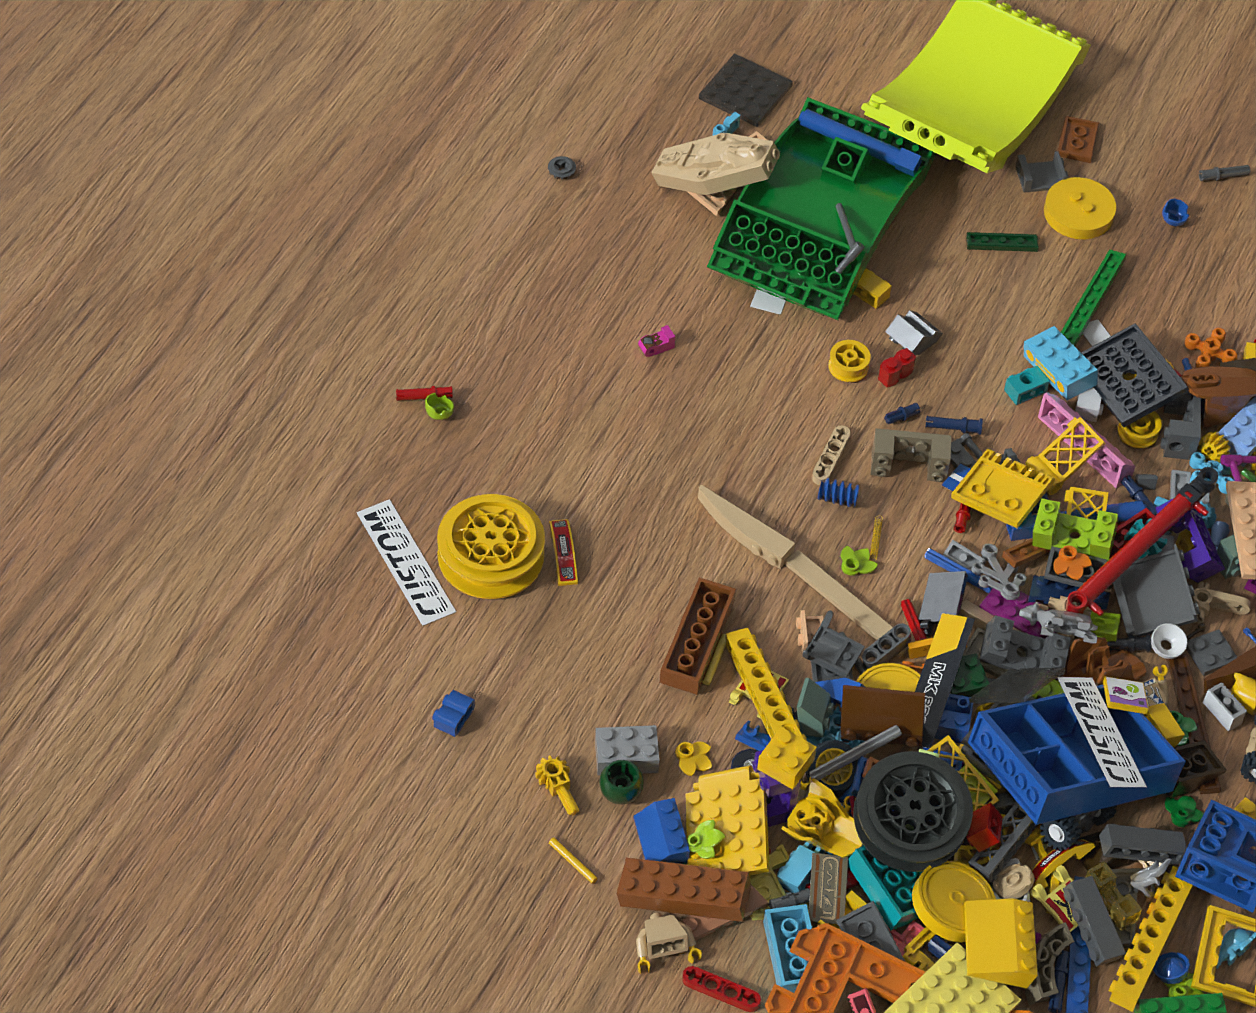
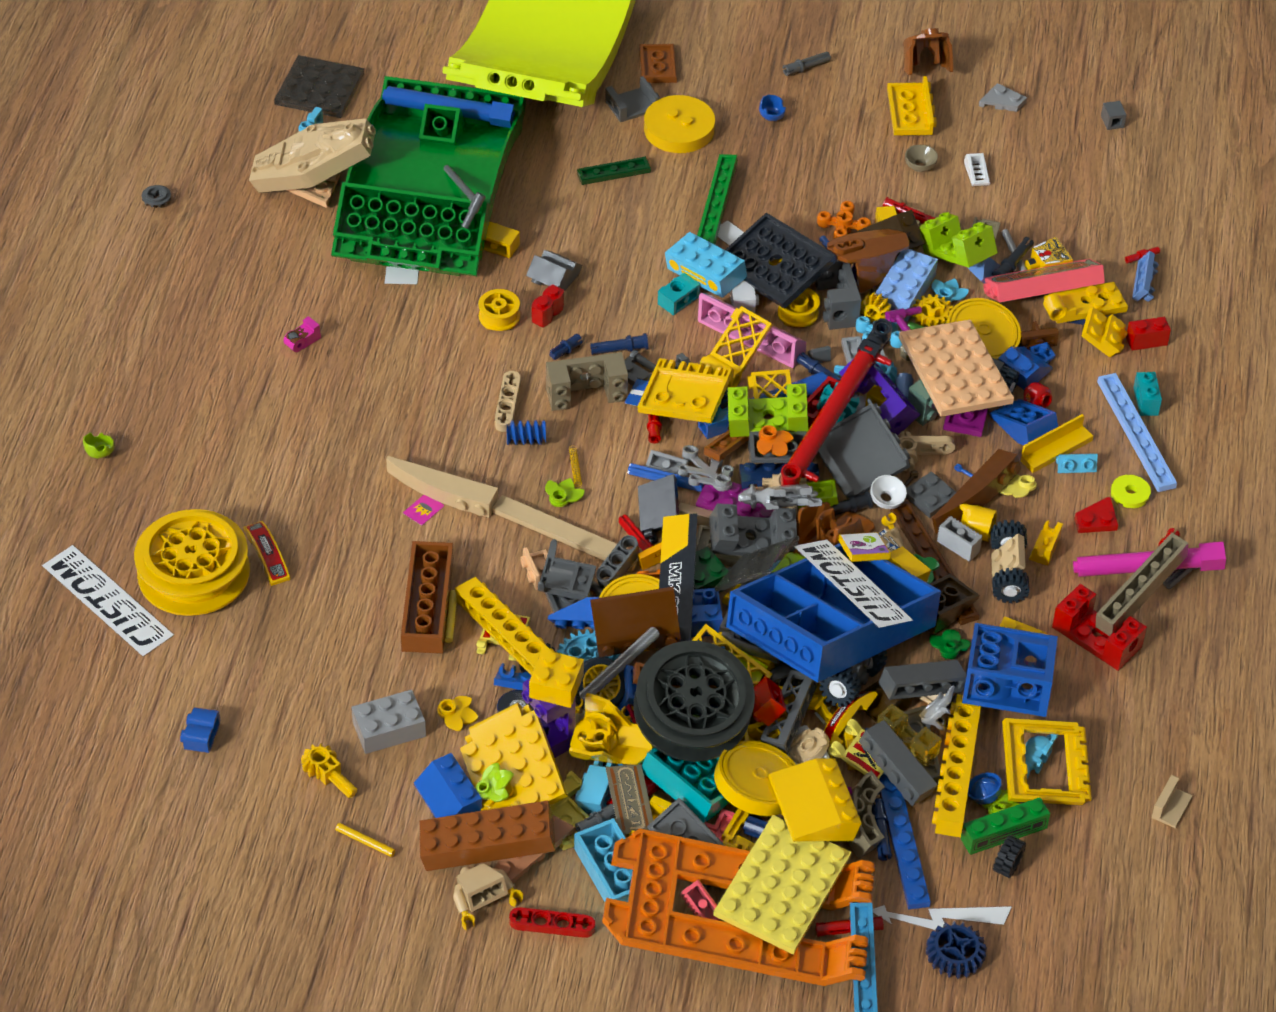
camera: 15 degrees left, 5 degrees down
red pin [396,386,453,401] -> none
dark green wheel [599,760,644,805] -> none
sand green slope [797,678,834,737] -> none
none -> dark pink sticker [403,495,444,526]

